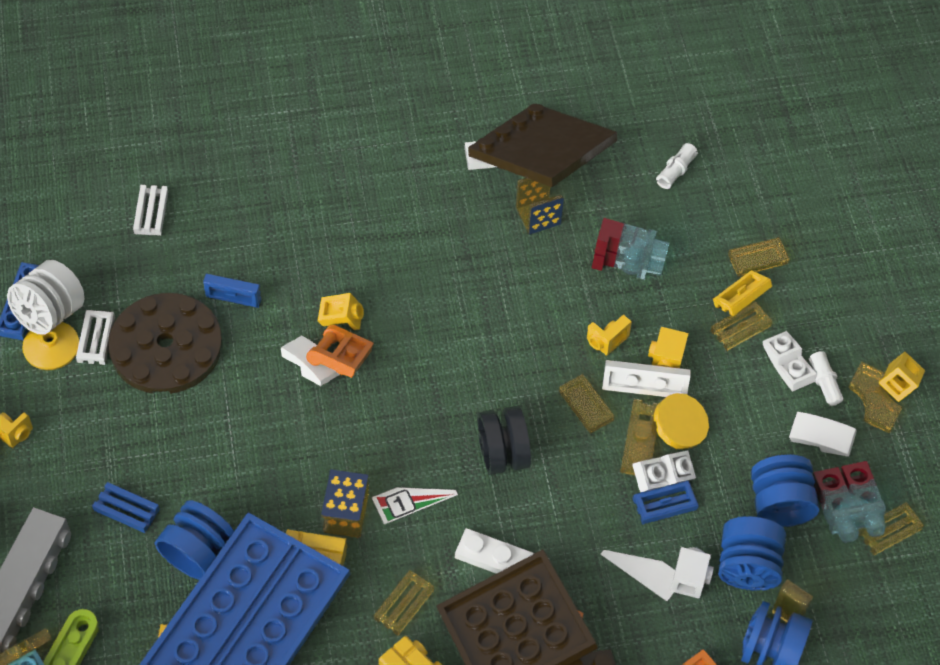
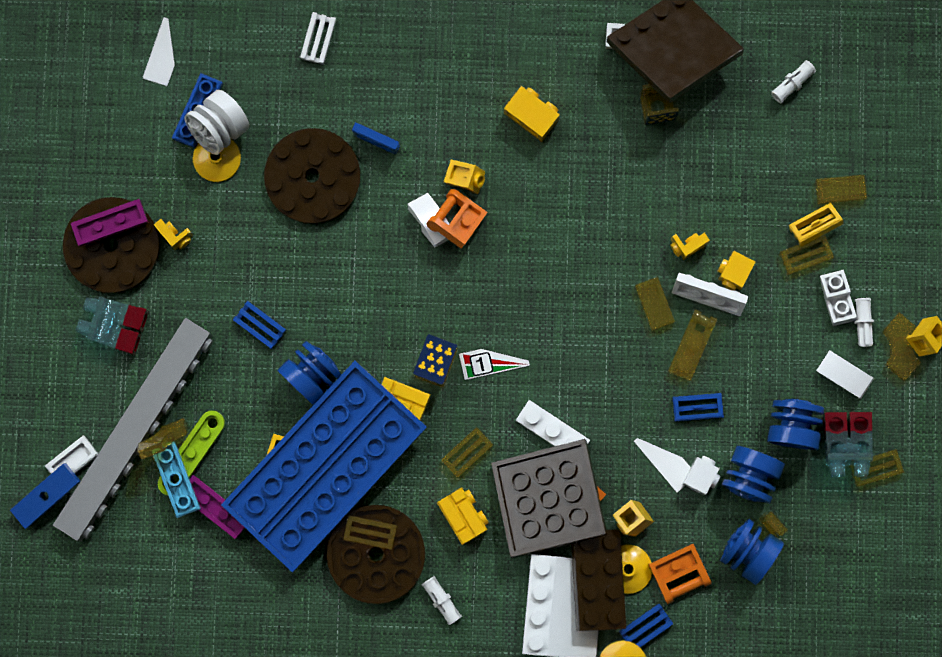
camera: 20 degrees right, 25 degrees up
white tile [76,310,115,365] -> none
black wheel [477,406,531,475] -> none
clear light blue hips [592,218,669,280] -> none
white slope [632,450,696,492] -> none
yellow tile [653,393,709,450] -> none
none -> yellow brick [504,86,560,142]
none -> yellow brick [613,500,654,537]

